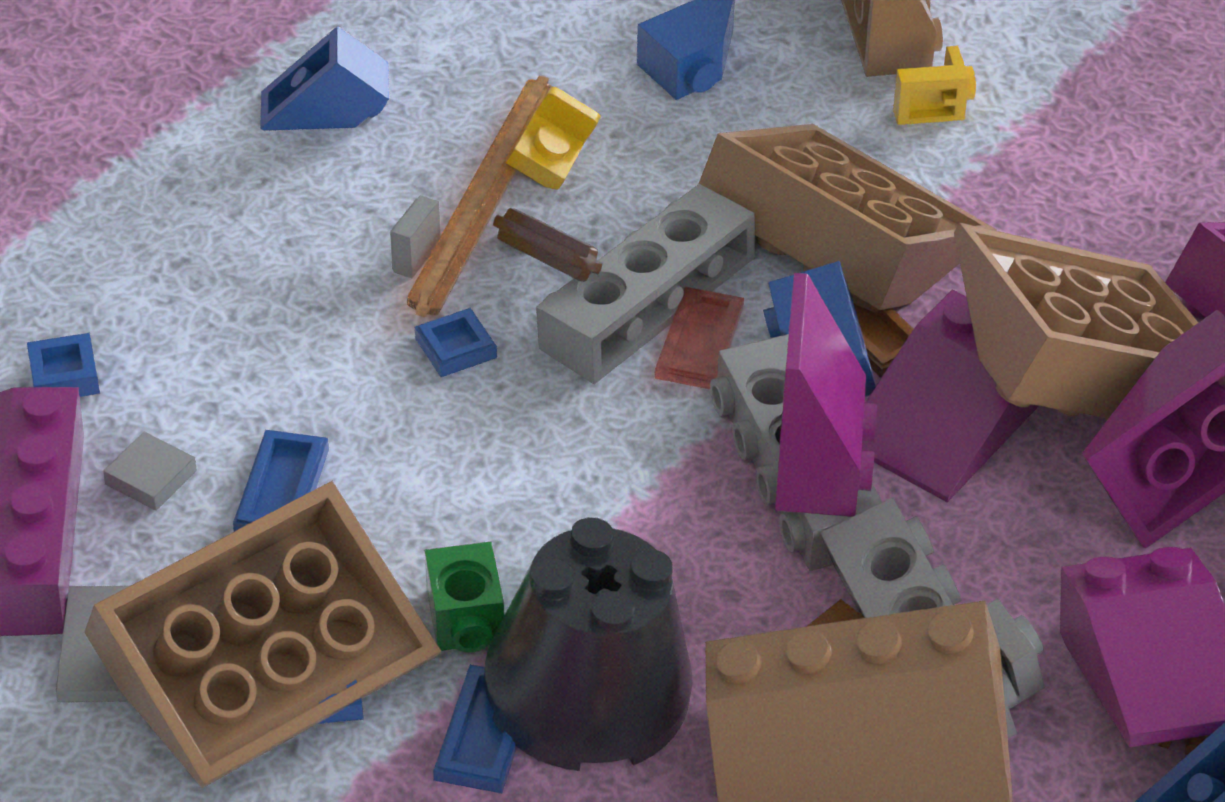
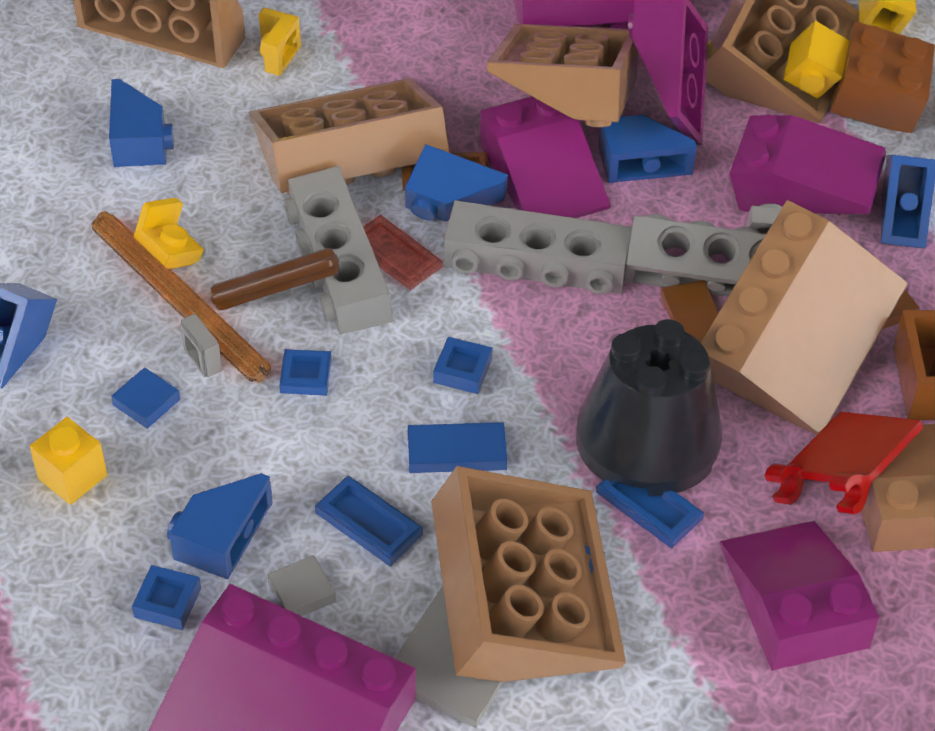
camera: 60 degrees left, 5 degrees up
green brick [424,541,504,653] -> none
magenta slope [775,273,877,517] -> none
none -> yellow brick [29,416,107,505]
none -> blue tile [111,367,180,429]
none -> blue slope [167,473,273,579]
none -> blue tile [408,422,507,473]
none -> blue plate [433,336,493,394]
none -> blue slope [599,115,697,183]

